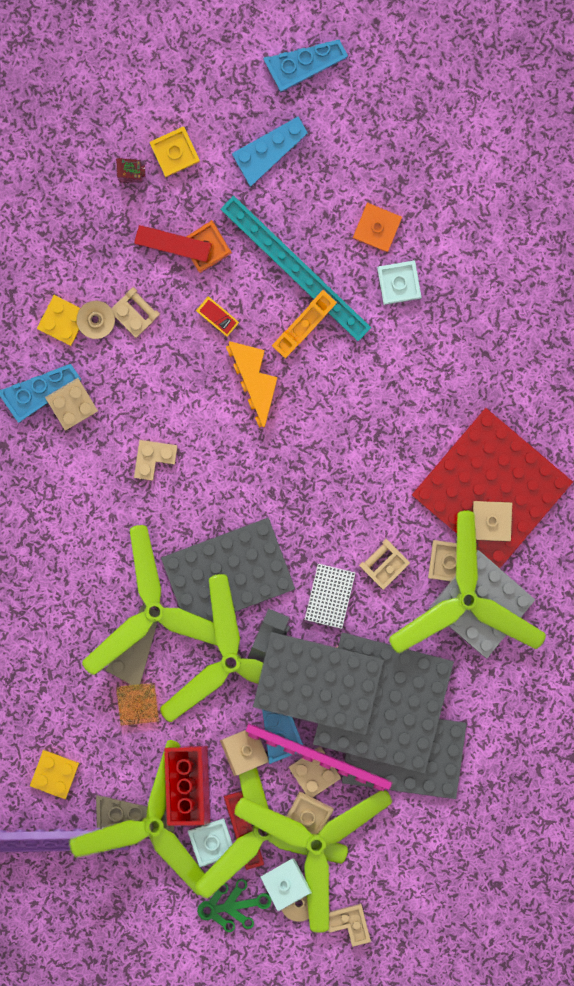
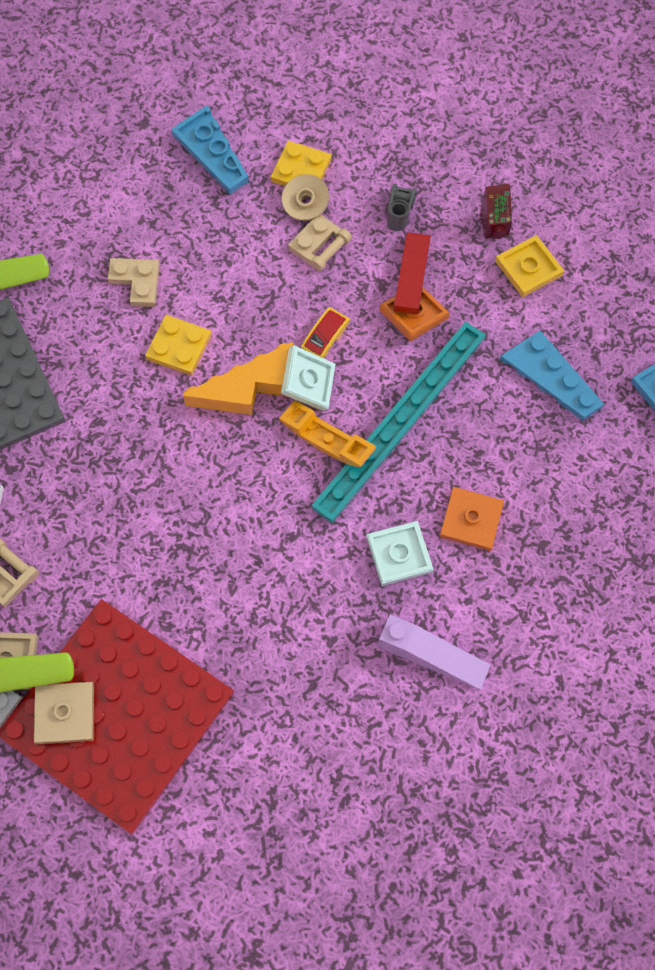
camera: 85 degrees right, 20 degrees down
tan plate [45,378,98,431] -> none
none -> yellow plate [145,315,212,376]
none -> light aqua plate [281,345,335,411]
none -> lavender slope [378,614,490,690]
none -> dark grey piece [387,183,417,231]

